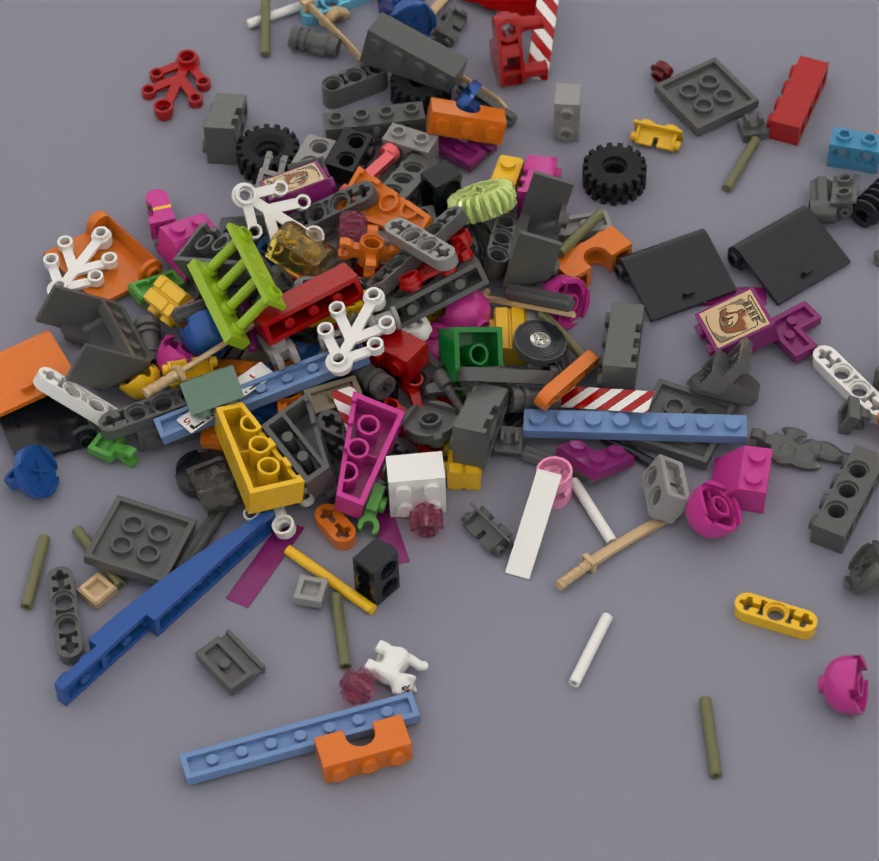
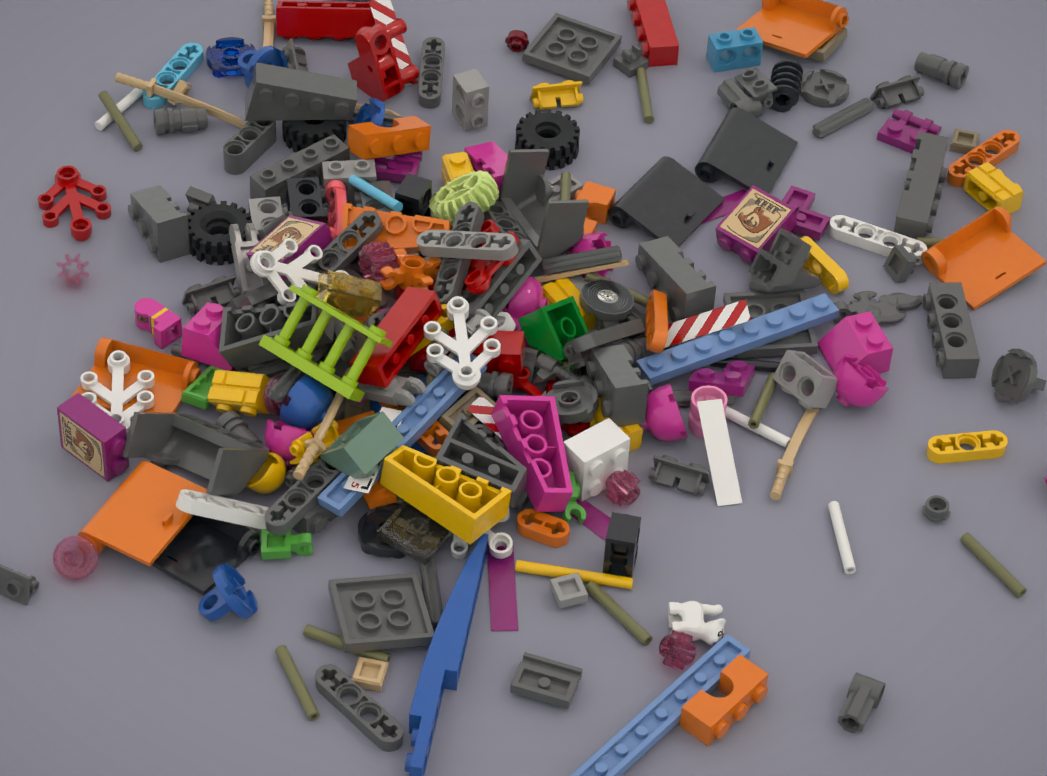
camera: 35 degrees left, 5 degrees down
none -> clear pink gear [56,253,90,286]
none -> magenta brick [57,393,129,482]
none -> dark grey hinge [182,275,241,315]
none -> dark grey tile [185,186,217,213]
none -> medium azure bar [348,175,403,212]
none -> dark grey beam [418,37,445,109]
none -> dark pink cylinder [642,384,688,442]
none -> olive piece [748,373,777,429]
none -> yellow beam [800,236,849,294]
none -> dark grey piece [838,672,886,733]
none -> dark grey plate [922,495,951,522]

